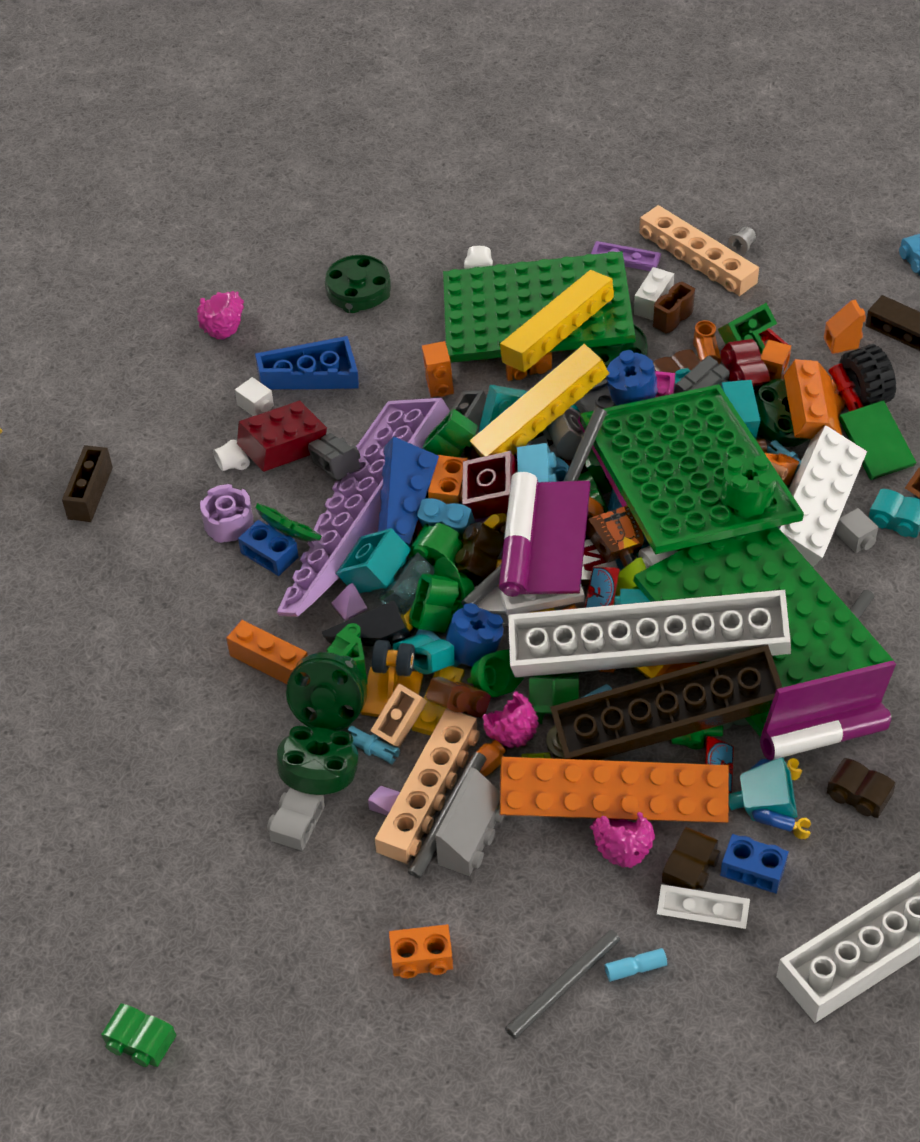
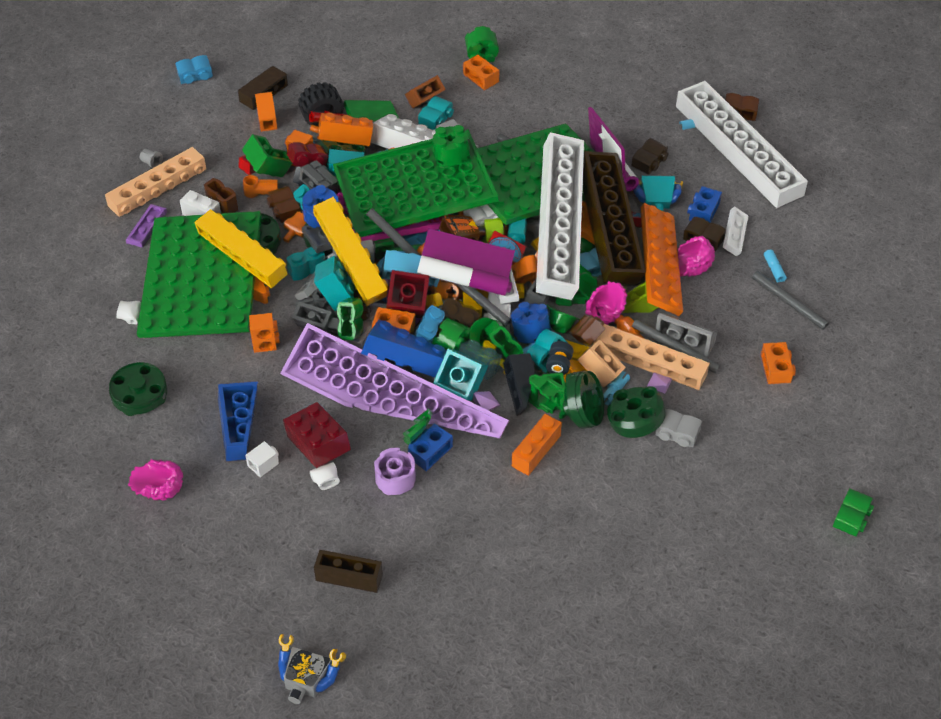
camera: 90 degrees left, 0 degrees up
dark grey brick [308,433,360,480] -> none

